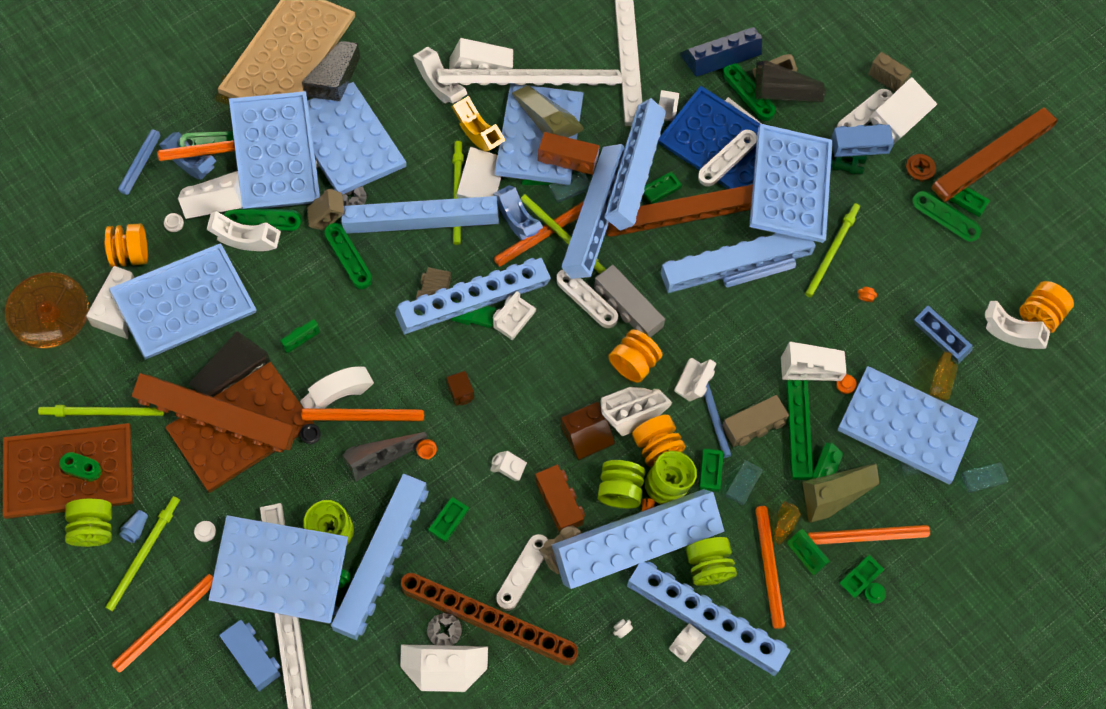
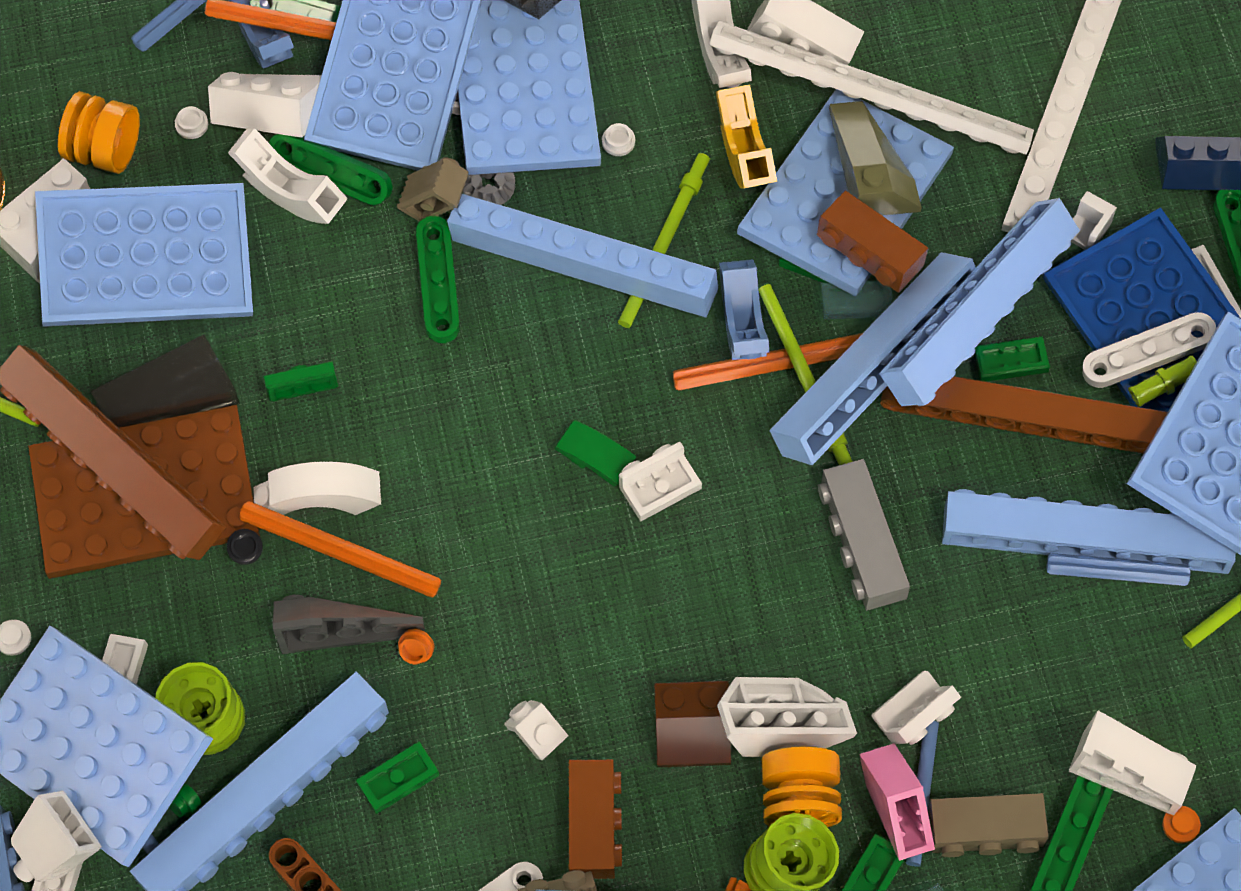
camera: 30 degrees right, 0 degrees up
light blue brick [395,258,551,334] -> none
dark tan brick [416,267,451,309] -> none
reddish brown brick [446,371,474,406] -> none
white tile [456,147,501,198] -> none
white plate [557,270,618,328] -> none
lime wheel [597,460,645,509] -> none
light orange wheel [608,329,662,383] -> none
none -> white torso [11,791,102,882]
none -> white plate [602,123,635,156]
none -> bright pink slope [859,743,935,861]
none -> lime pin [1128,355,1197,407]

